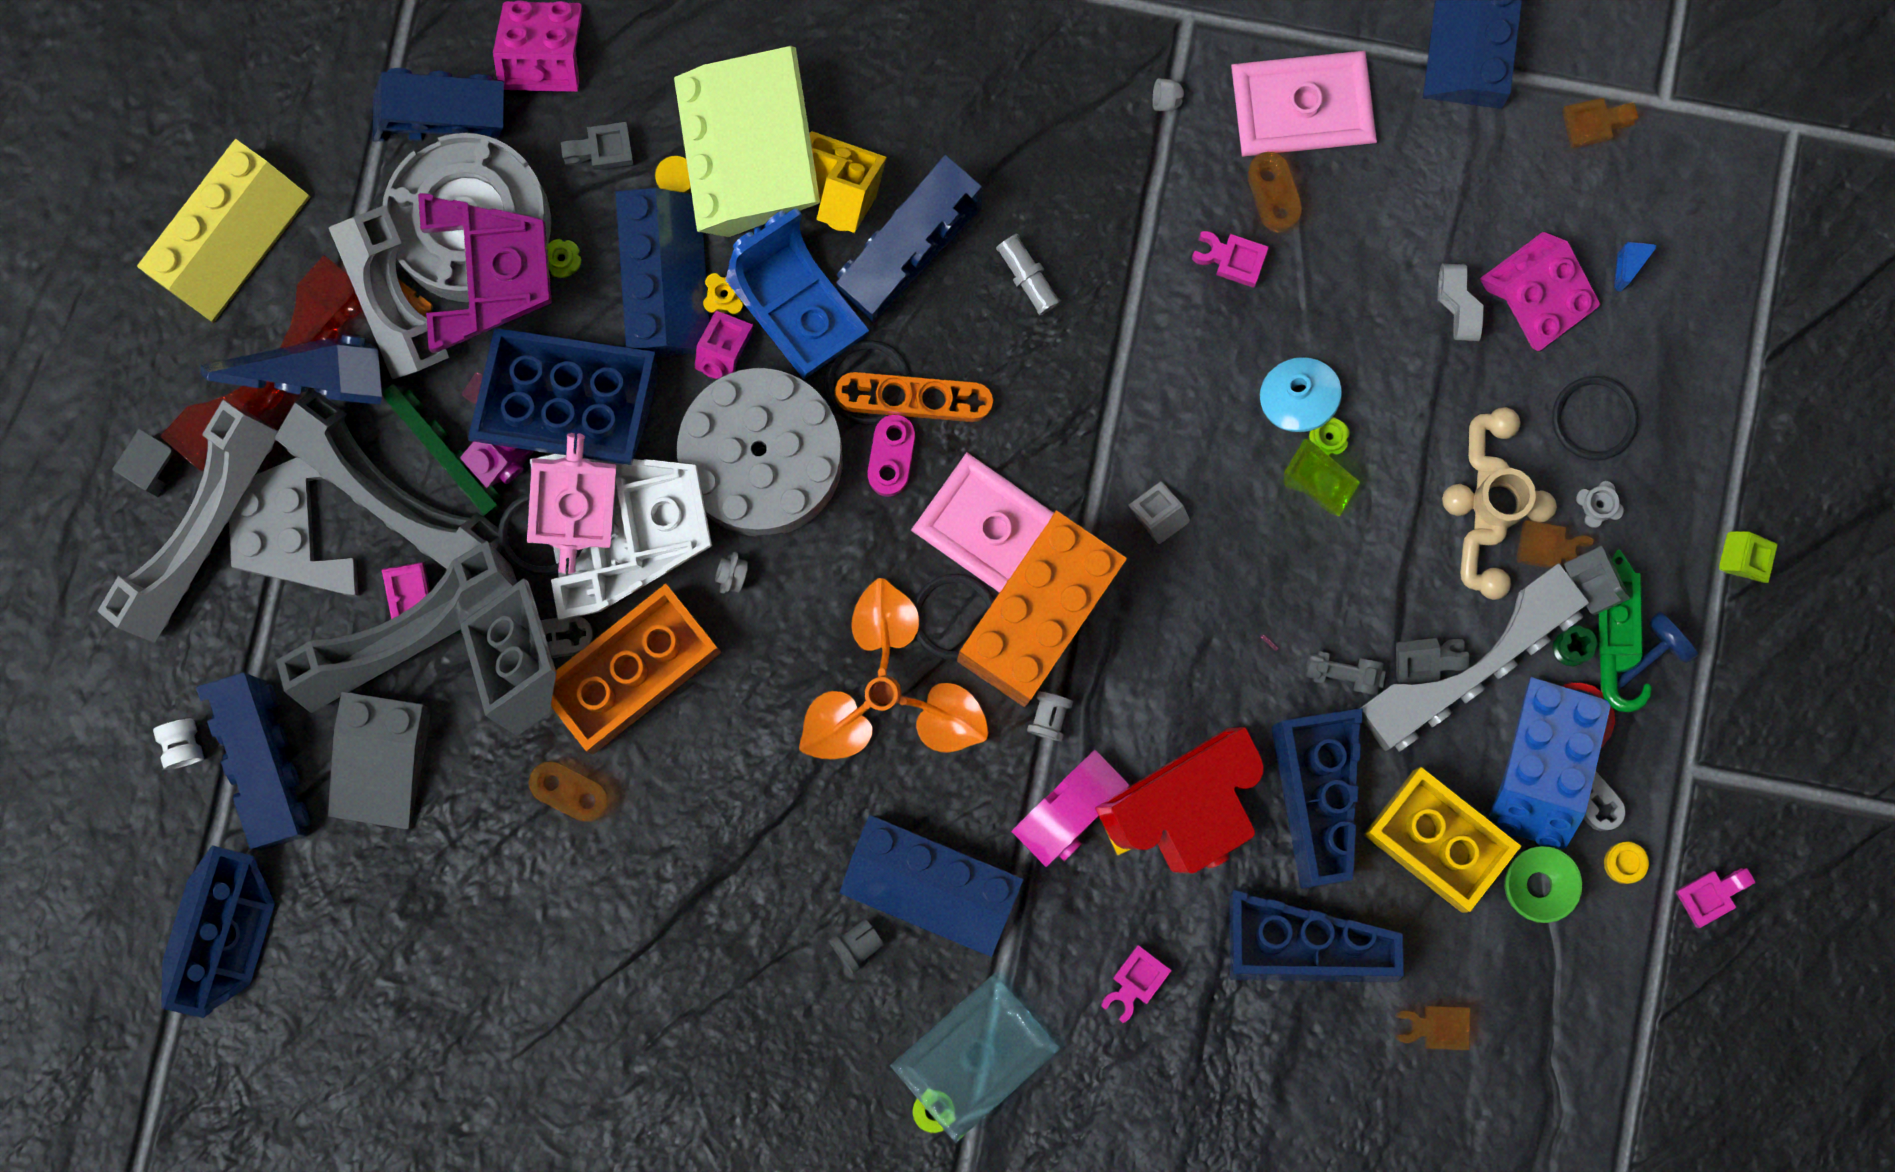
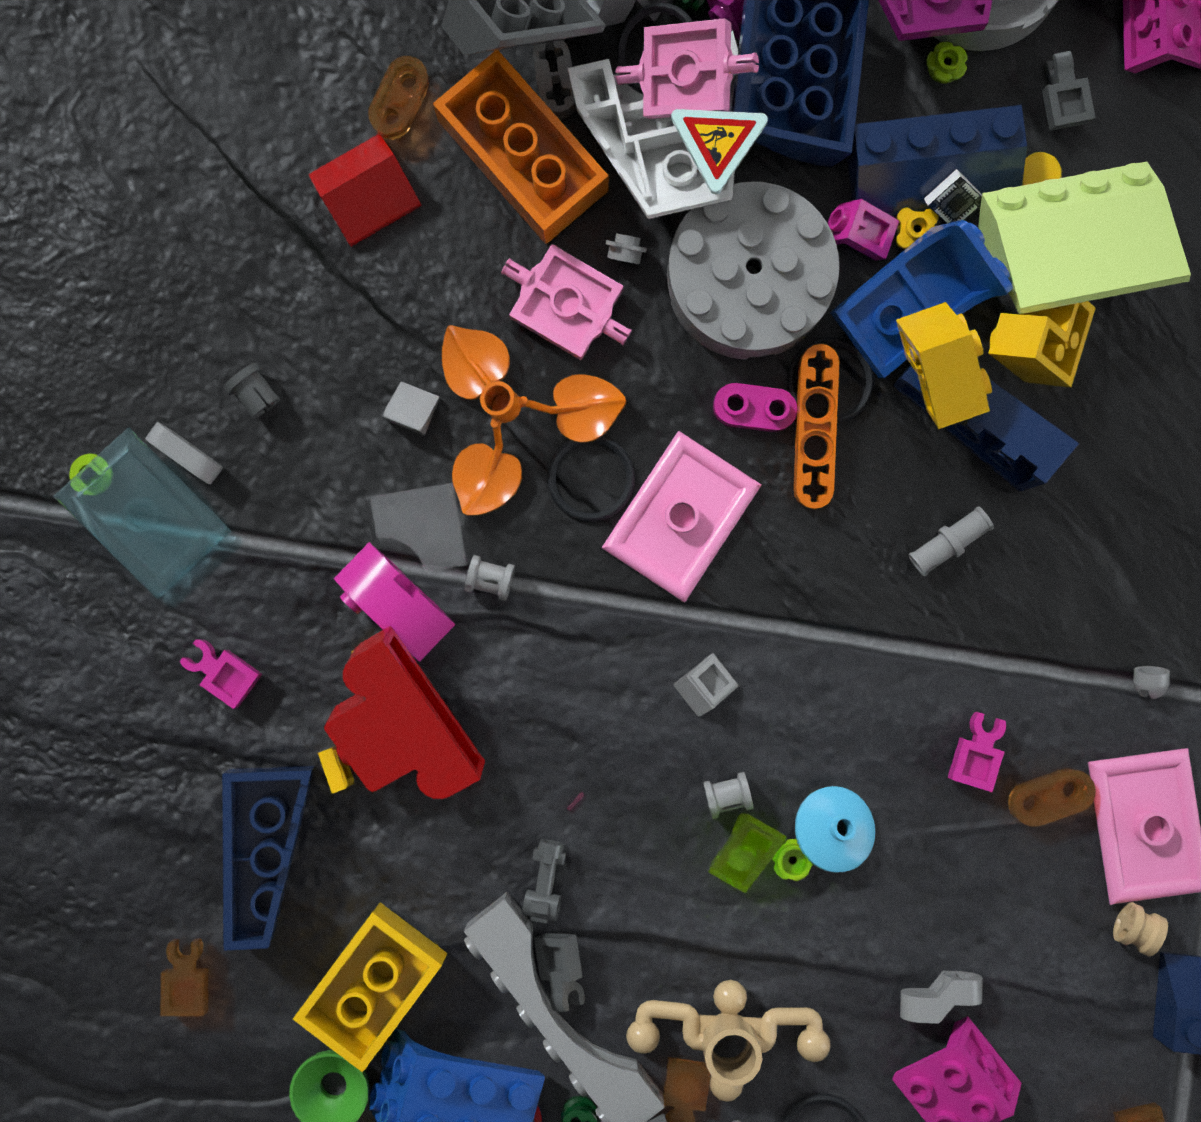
camera: 80 degrees right, 5 degrees up
dark blue slope [839,815,1024,957] -> none
orange brick [957,510,1127,707] -> none
dark blue wedge [1271,708,1363,889] -> none
none -> light grey beam [145,422,223,485]
none -> red slope [308,133,422,246]
none -> yellow tile [318,746,354,793]
none -> clear tile [370,483,467,573]
none -> light grey slope [382,382,440,436]
none -> bright pink plate [501,244,632,360]
none -> piece [671,109,768,194]
none -> light grey bush [703,772,754,819]
none -> yellow brick [896,302,992,429]
none -> tile [924,169,982,224]
none -> tan wheel [1113,902,1168,957]

